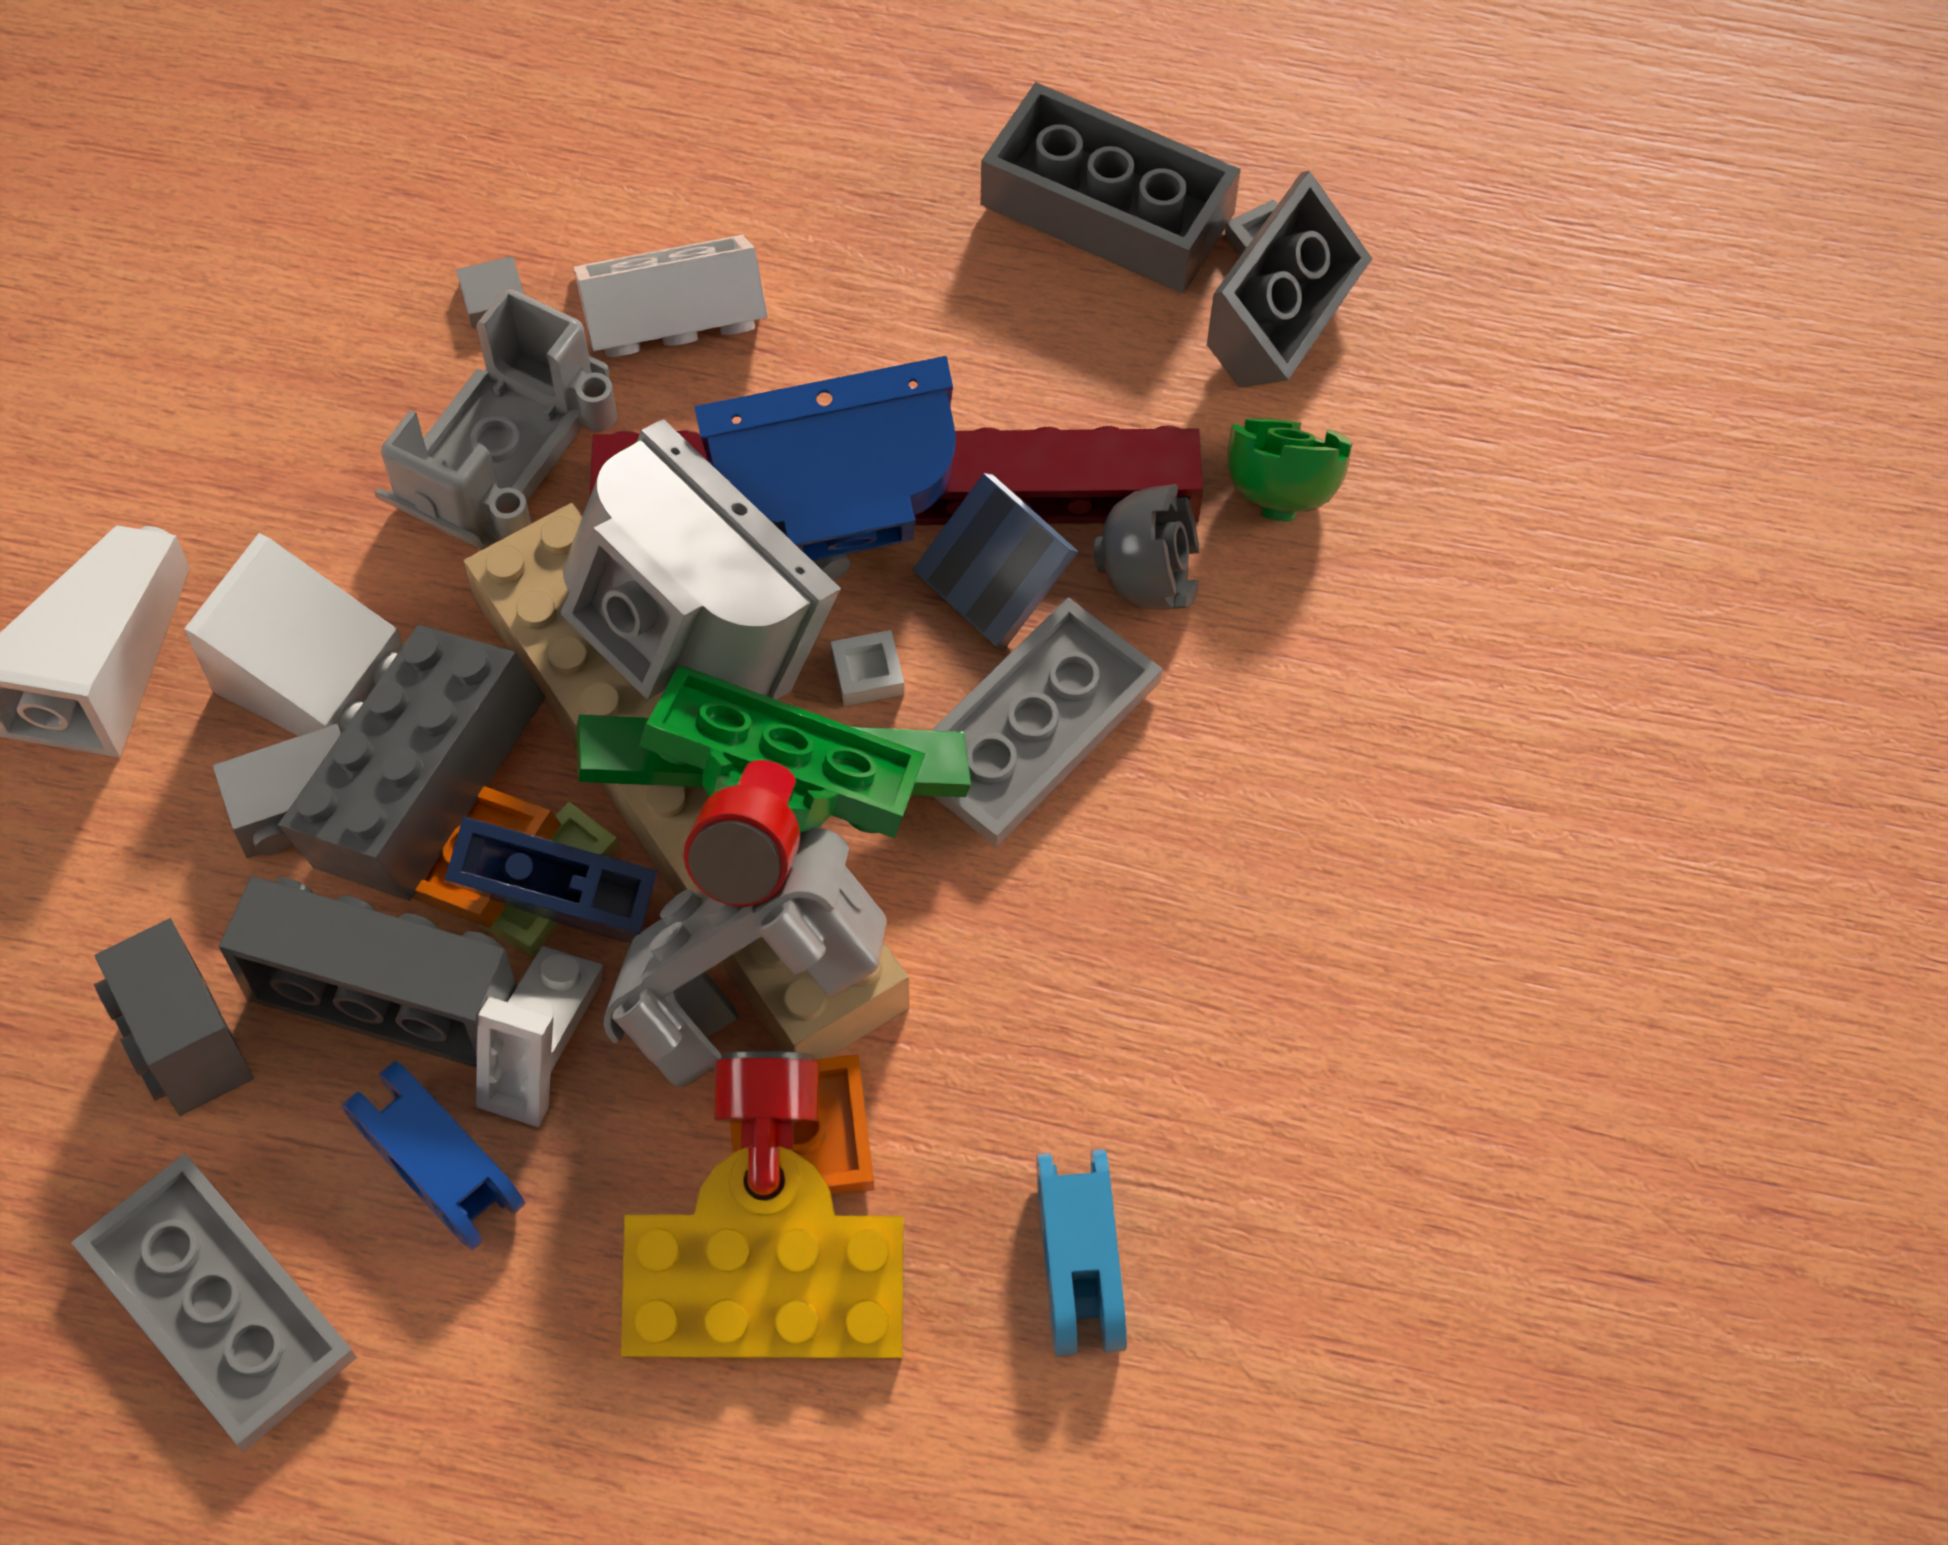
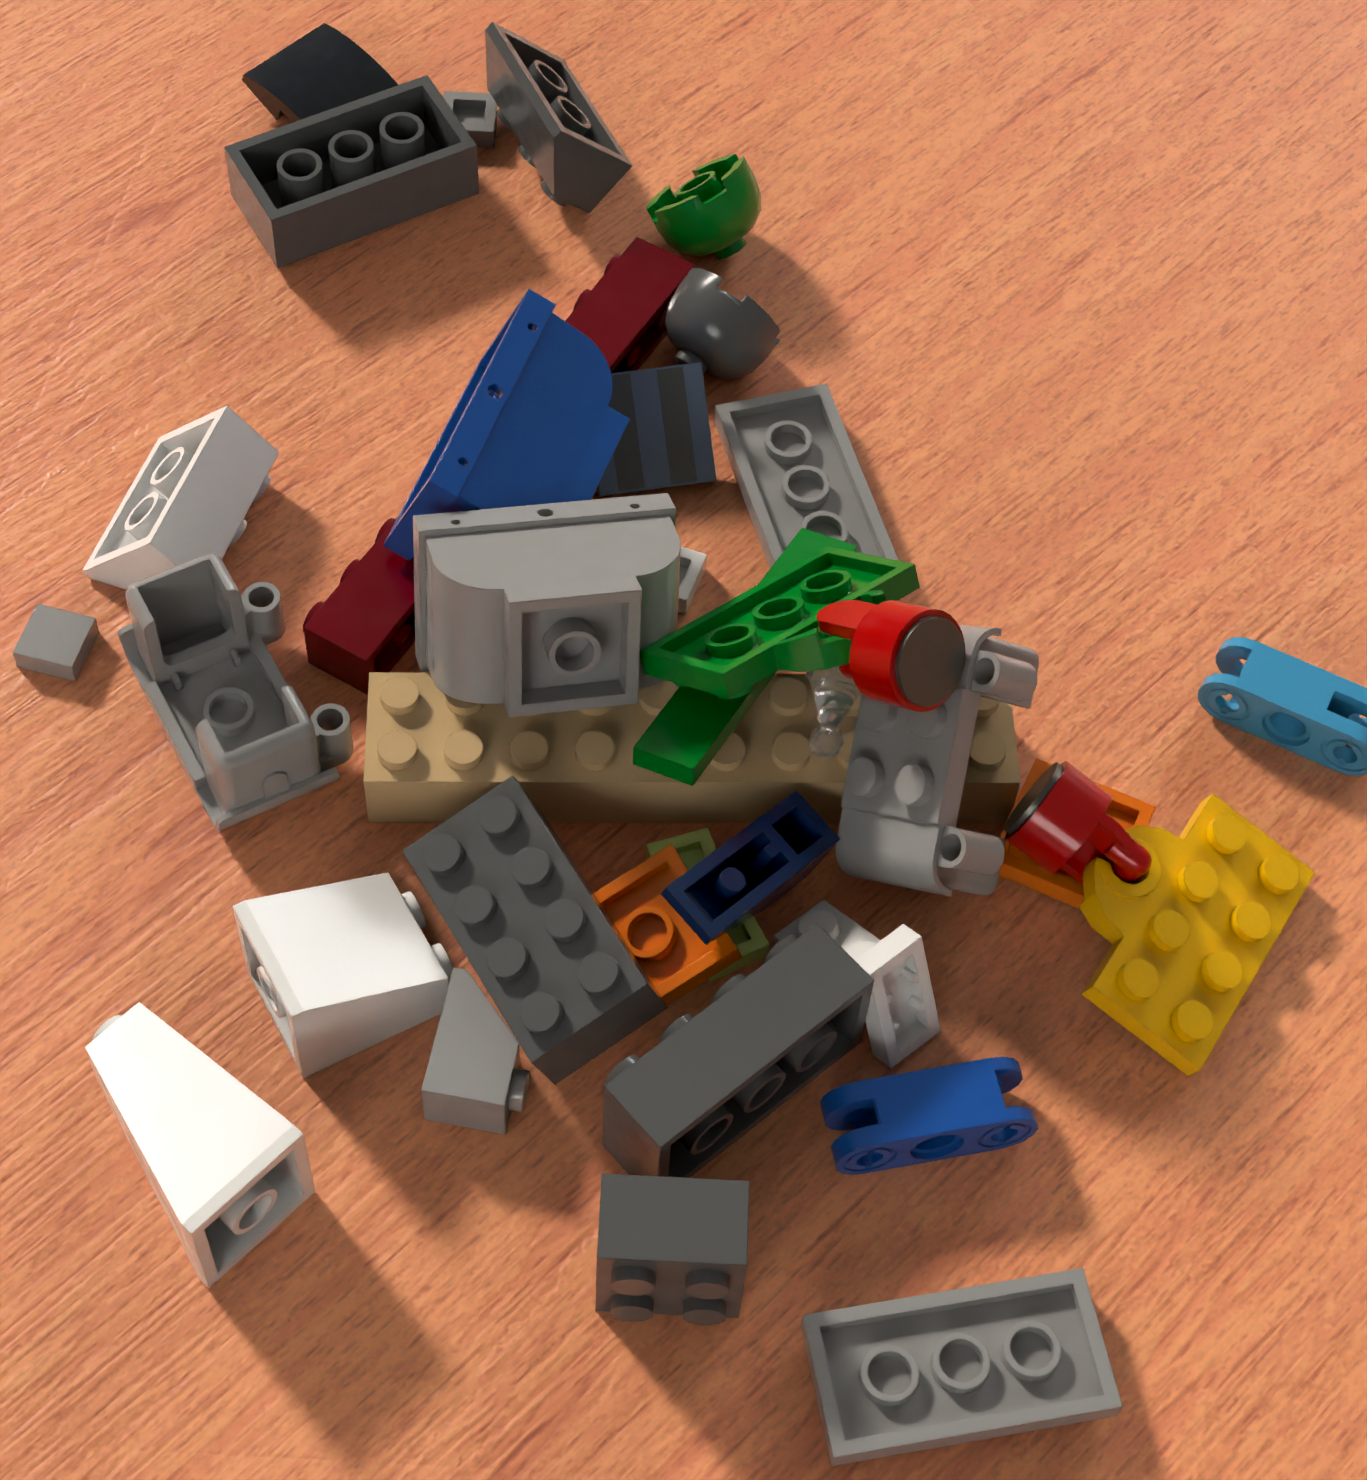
camera: 60 degrees left, 5 degrees down
none -> black slope [242,23,398,123]

